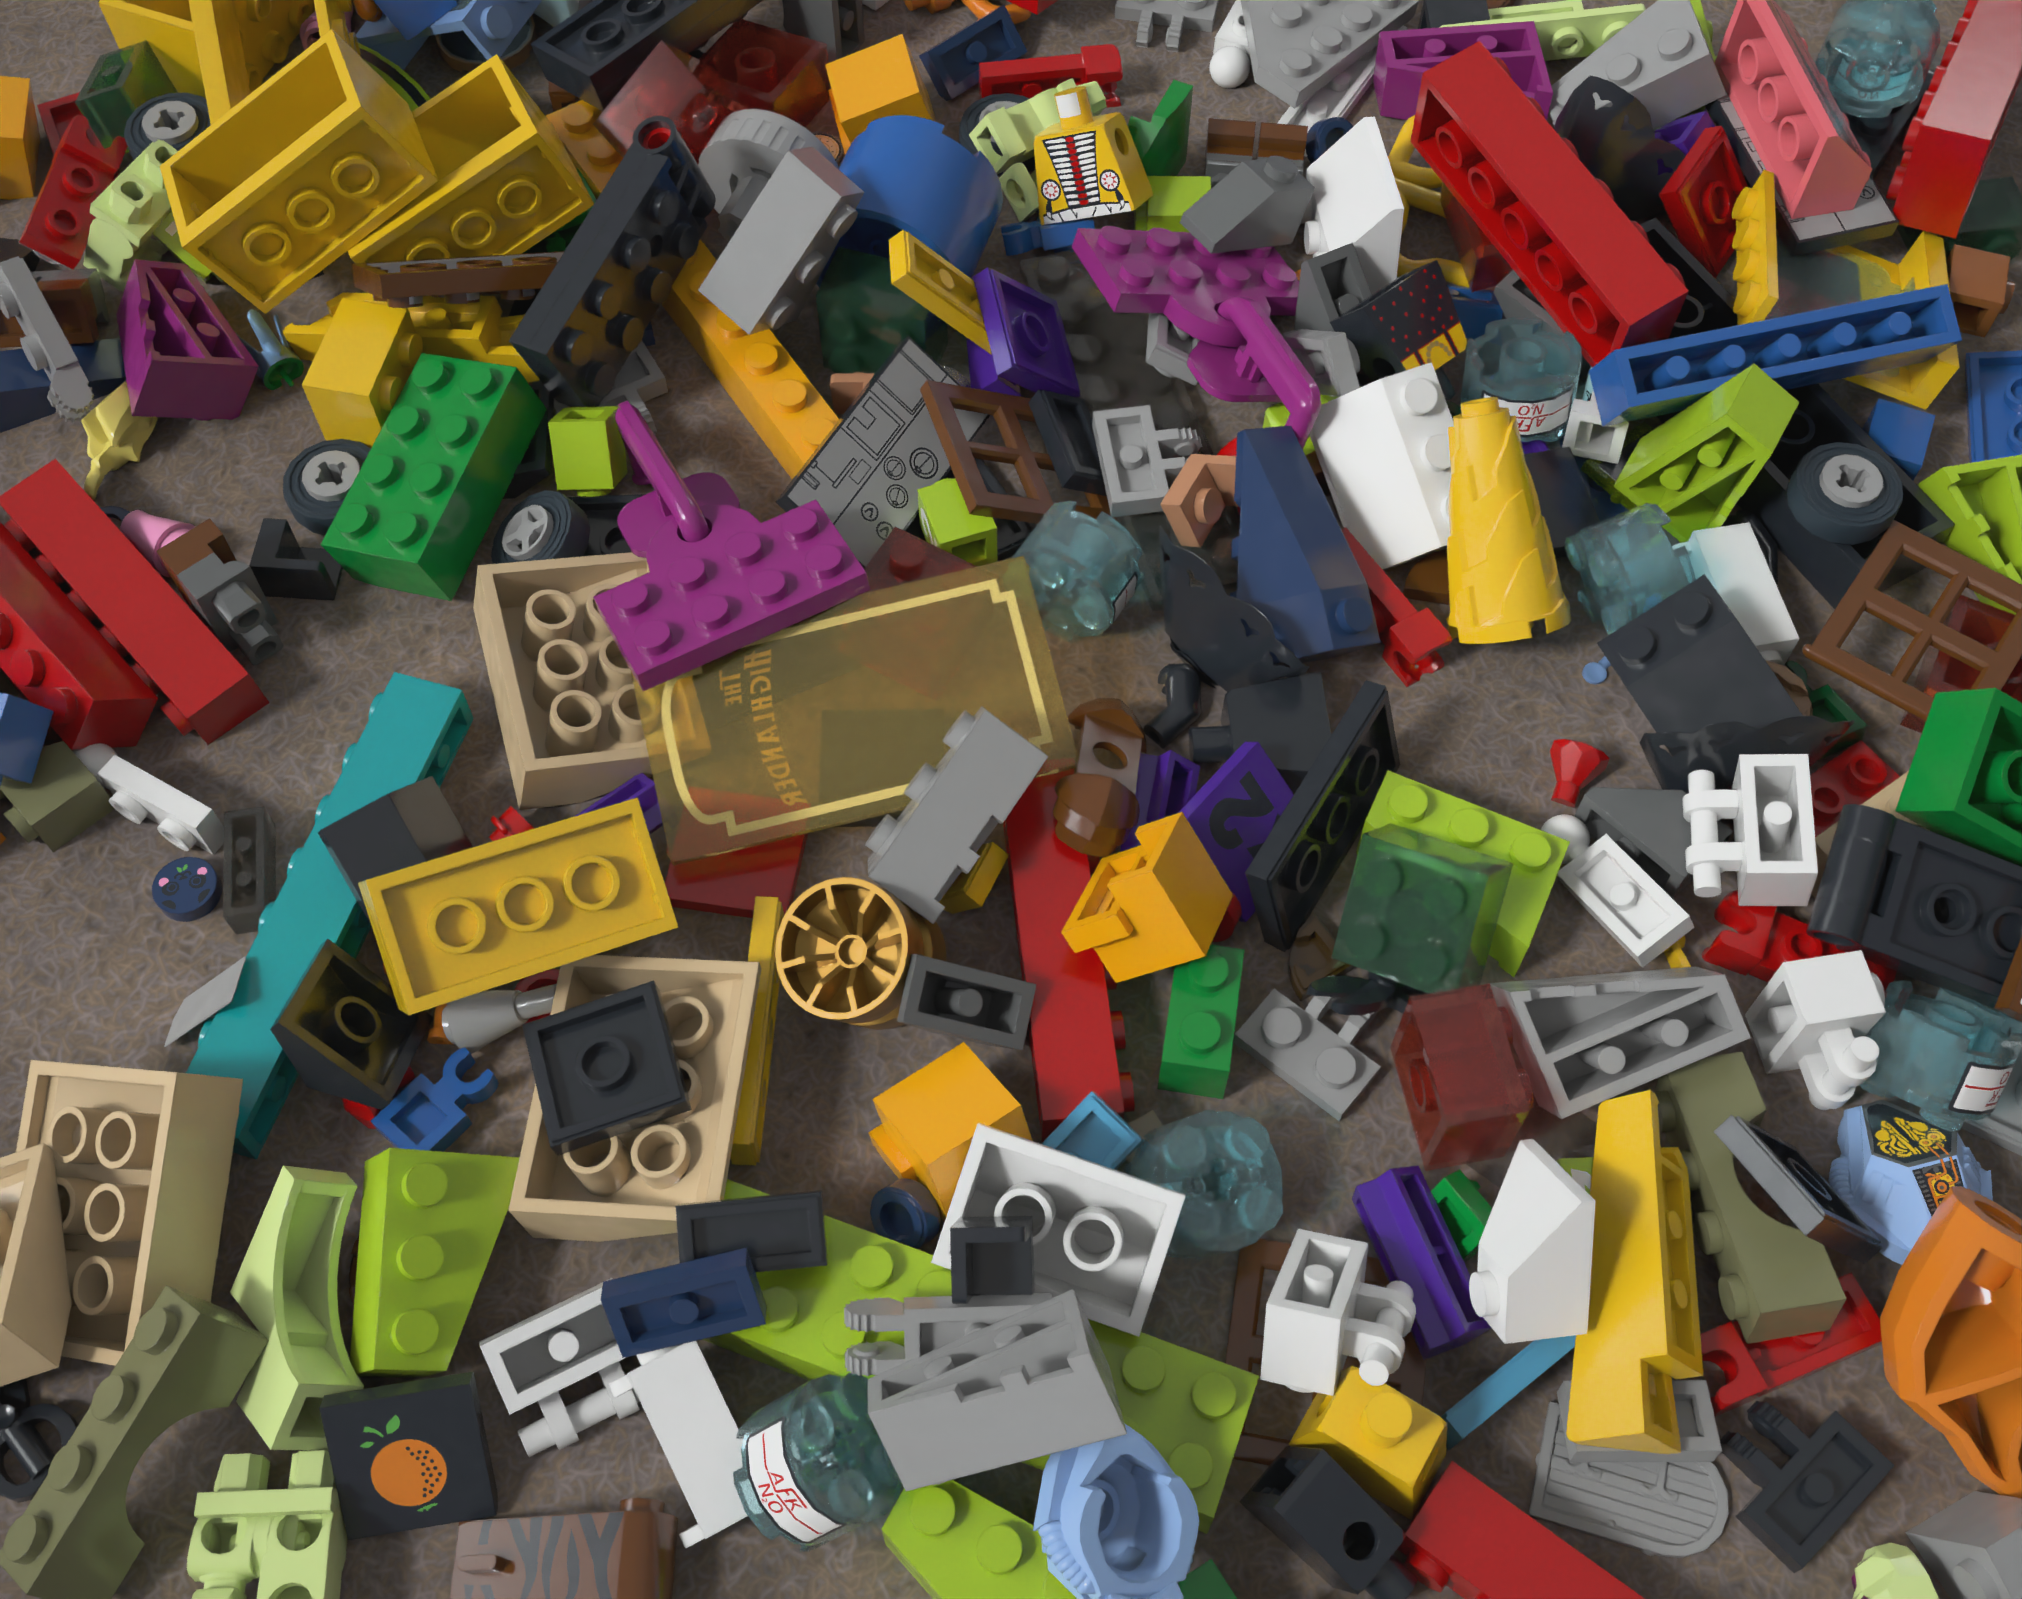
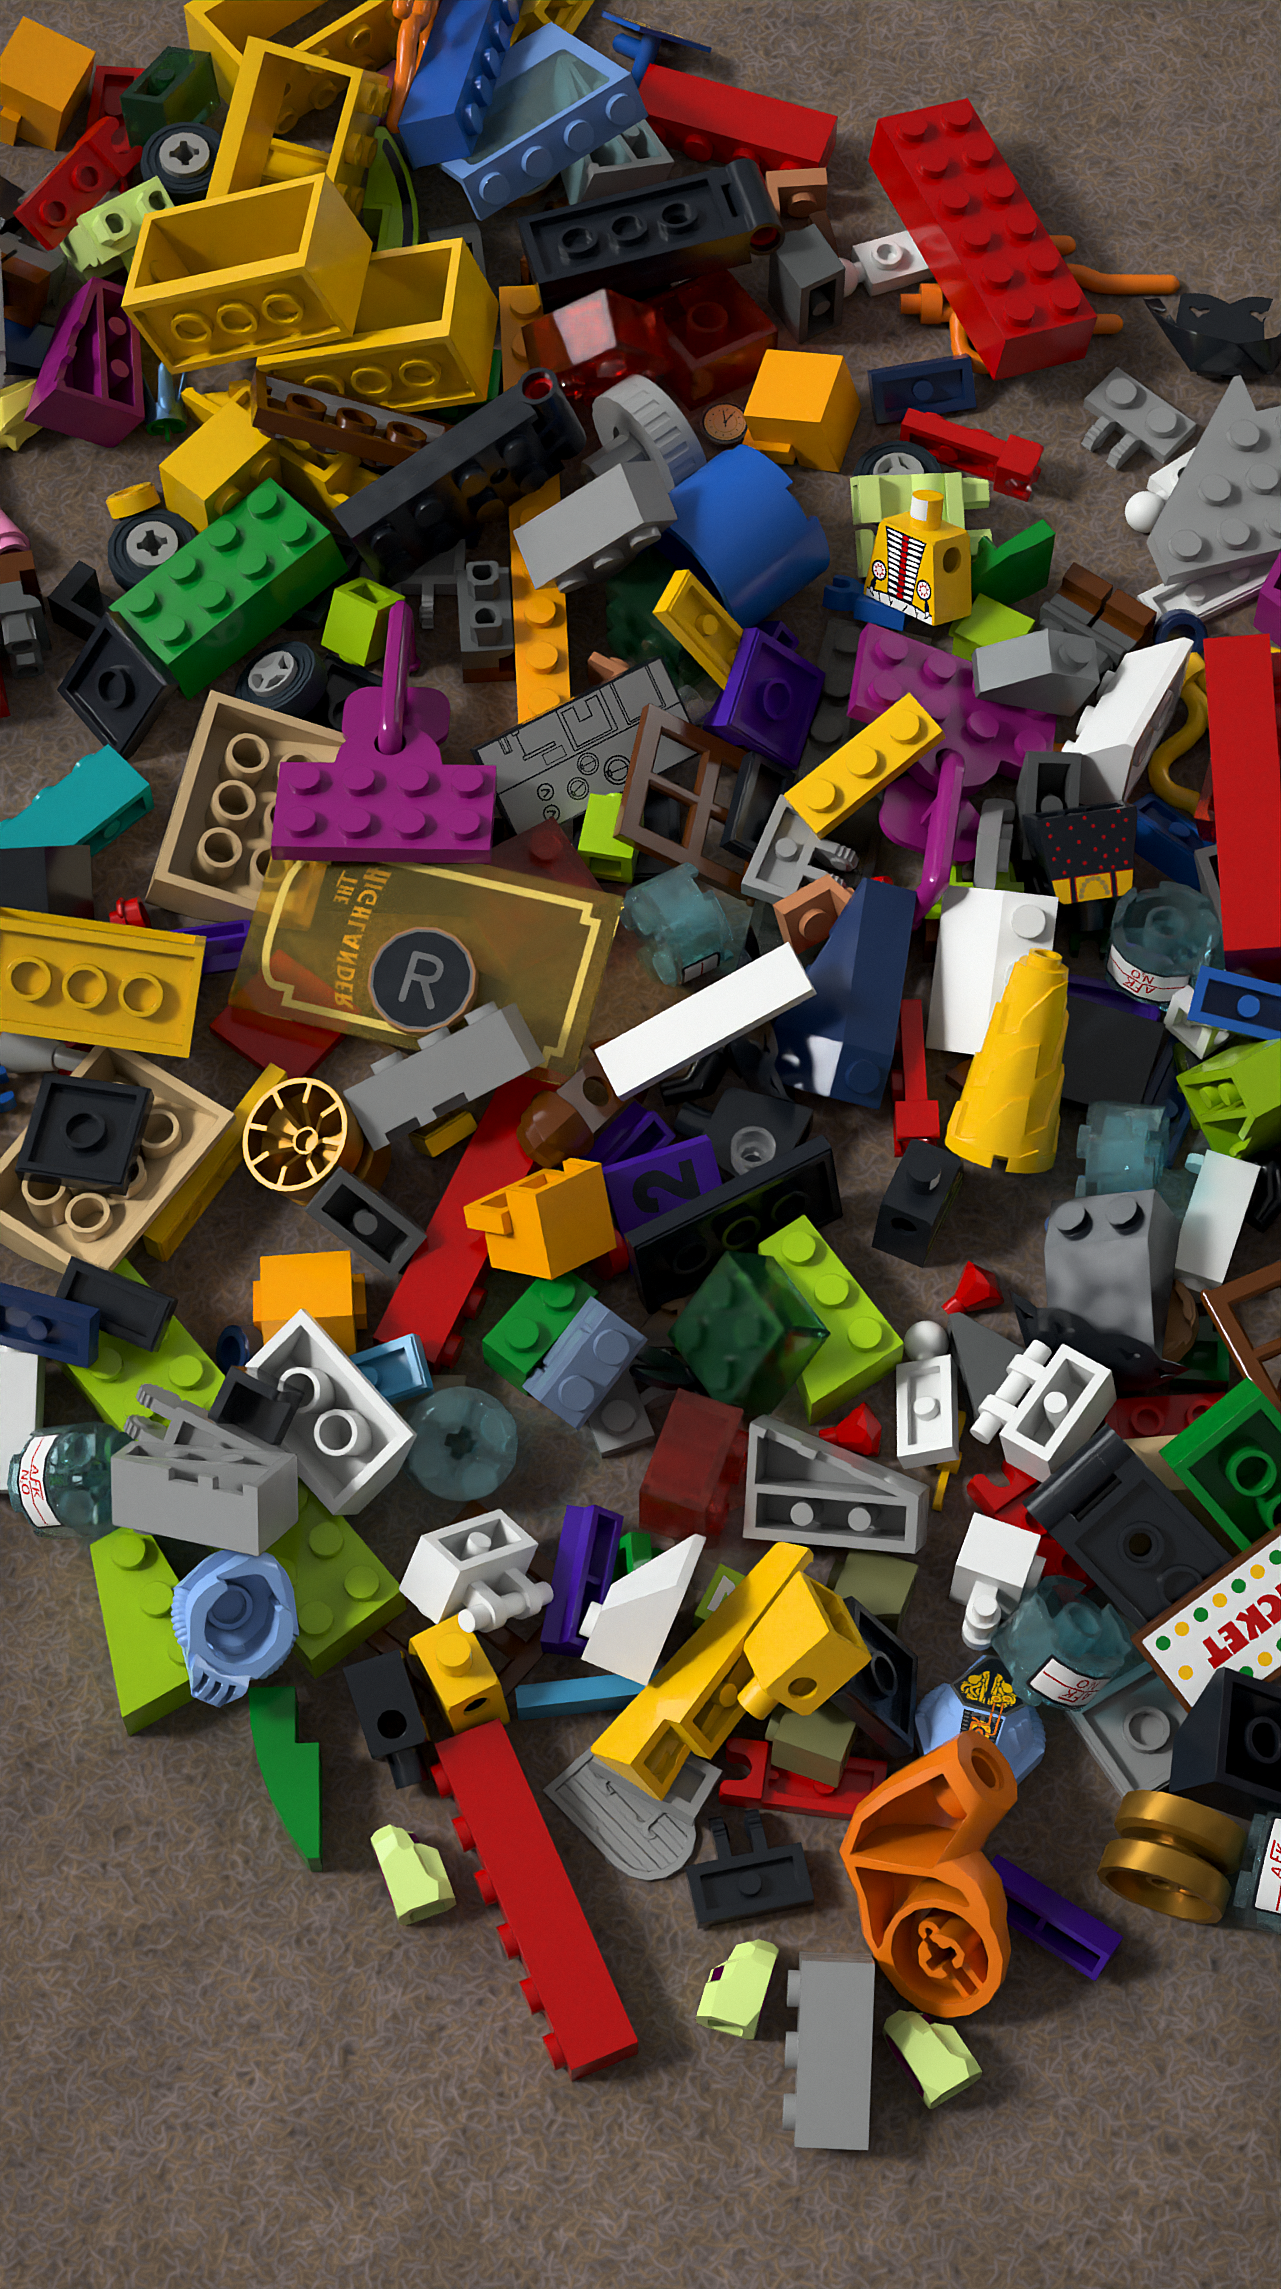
camera: 30 degrees right, 5 degrees up
none -> black tile [57,611,180,761]
none -> yellow tile [106,482,160,519]
none -> black tile [367,927,479,1037]
none -> dark grey hips [456,561,516,684]
none -> sand blue brick [522,1296,648,1431]
none -> white tile [594,942,817,1101]
none -> clear hose [730,1126,776,1175]
none -> yellow torso [737,1570,872,1720]
none -> yellow plate [783,692,946,840]
none -> red rock [819,1402,882,1457]
none -> black torso [871,1138,964,1268]

